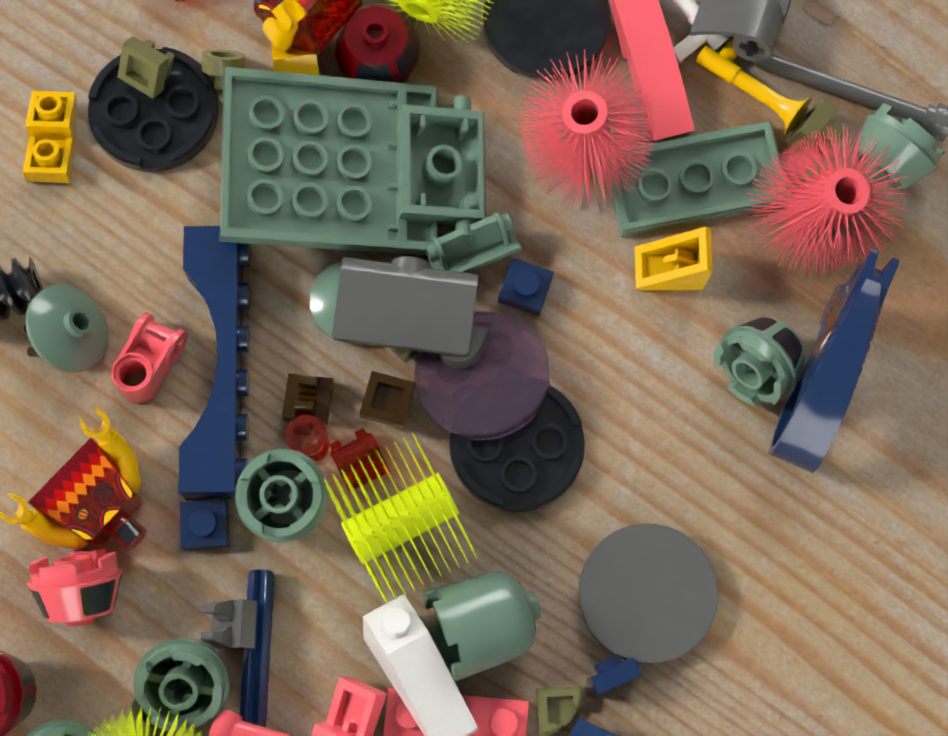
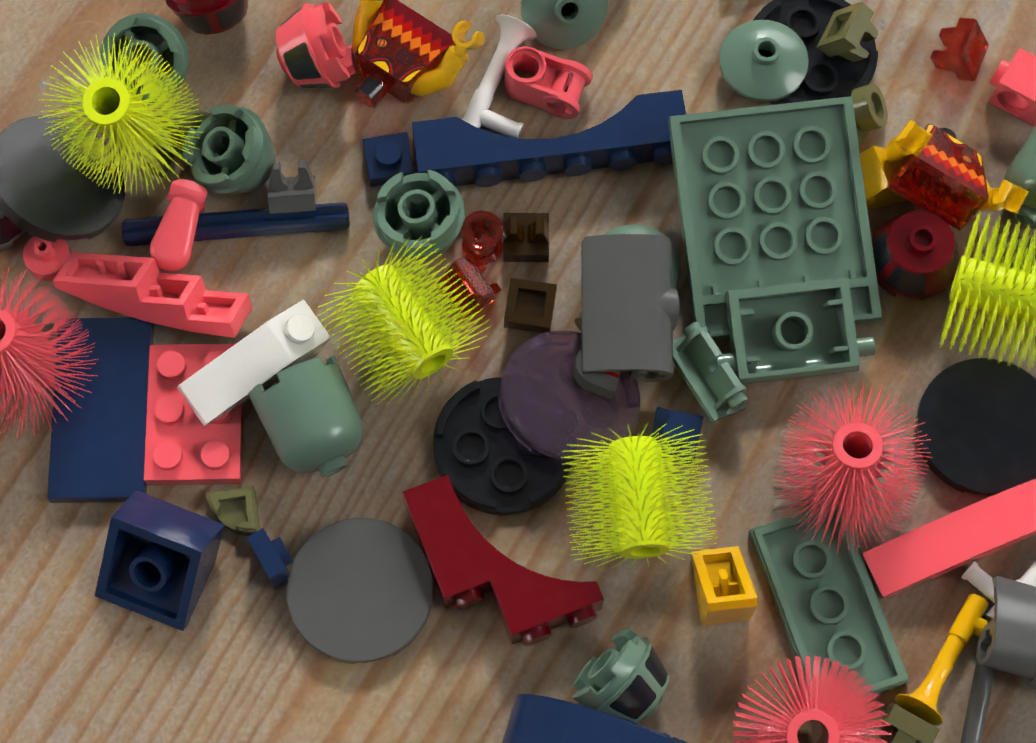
camera: 85 degrees right, 5 degrees down
none -> dark red arch [403,475,604,646]
none -> white piece [462,14,537,138]
none -> neon yellow piece [561,423,719,568]
none -> sand green dish [719,20,809,102]

